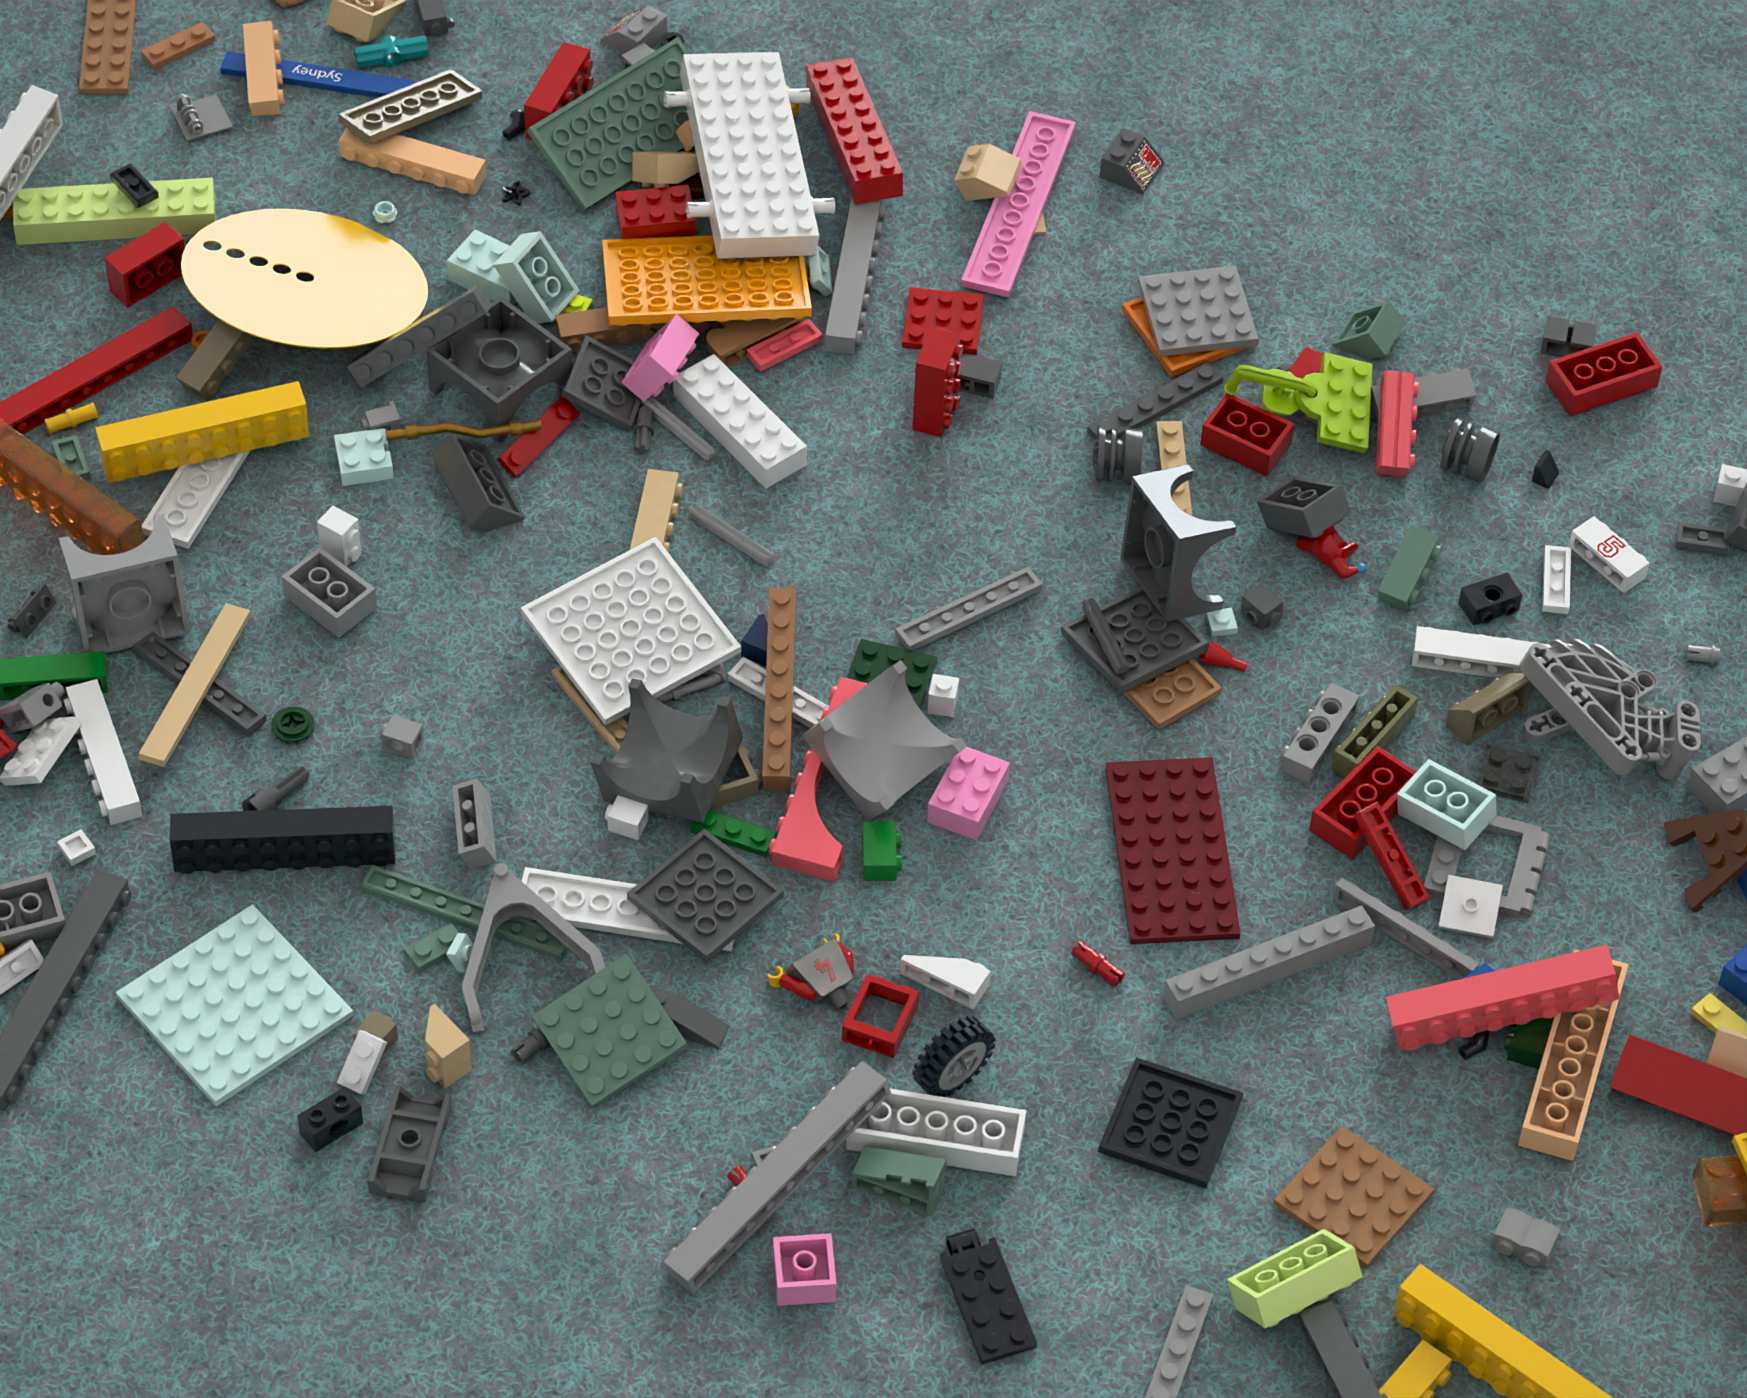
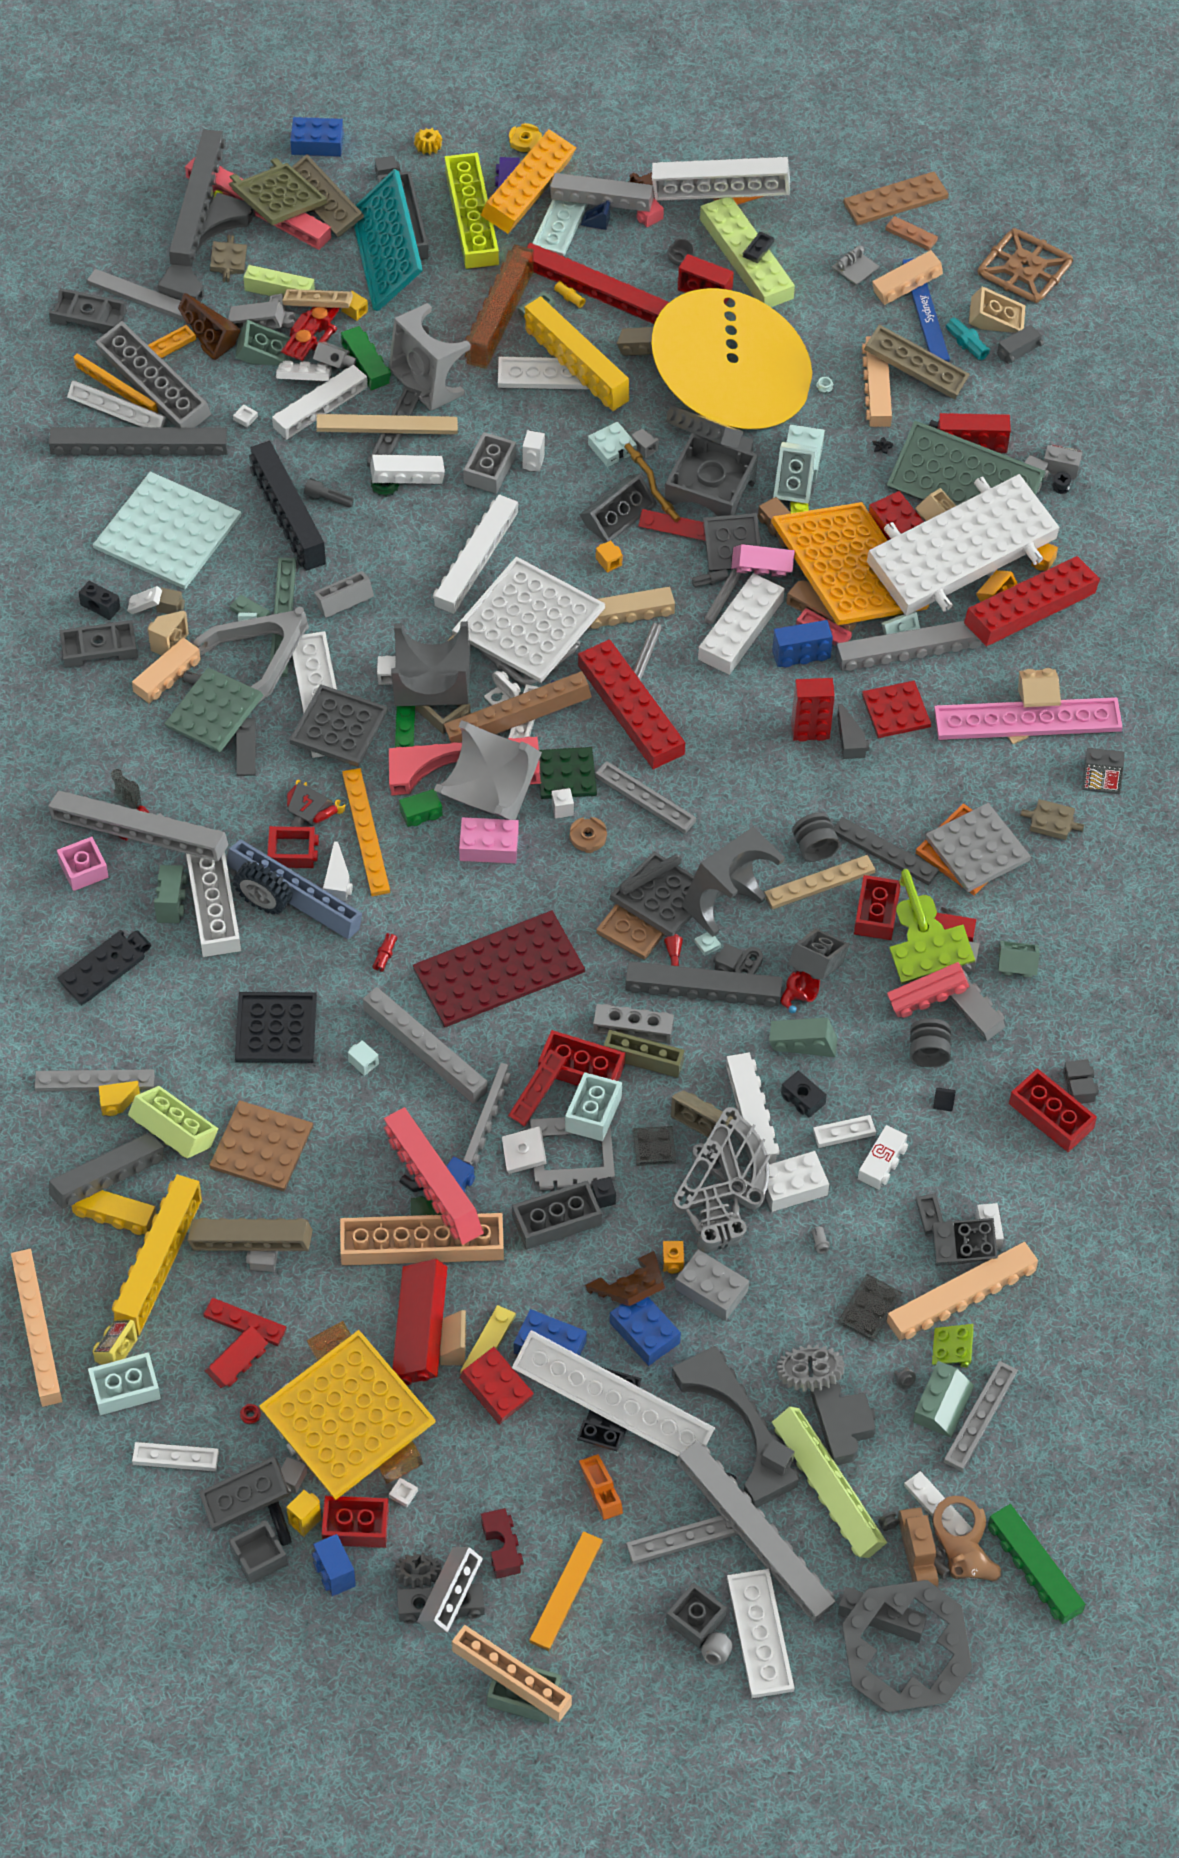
camera: 70 degrees right, 5 degrees up
light grey brick [380,715,424,759] -> none
none -> yellow slope [99,1081,140,1116]
none -> clear smoke plate [111,769,142,809]
none -> light nougat brick [132,637,200,704]
none -> dark tan brick [187,1218,313,1251]
none -> red plate [203,1297,287,1346]
none -> red brick [204,1325,268,1388]
none -> sand blue brick [227,839,362,939]
none -> light orange plate [342,768,390,897]
none -> light aqua brick [348,1041,379,1076]
none -> white brick [370,455,445,484]
none -> white brick [433,495,518,614]
none -> white bracket [484,671,521,705]
none -> dark grey brick [512,1180,602,1250]
none -> medium nougat plate [570,817,607,853]
none -> red brick [578,639,686,770]
none -> black brick [591,1176,616,1208]
none -> light orange brick [596,541,623,573]
none -> dark grey brick [625,961,782,1007]
none -> light orange brick [663,1241,684,1274]
none -> dark grey hair [667,239,695,266]
none -> dark grey plate [735,947,763,974]
none -> white brick [765,1151,829,1212]
none -> blue brick [772,620,833,668]
none -> light orange brick [976,570,1018,602]
none -> dark tan plate [1020,799,1084,840]

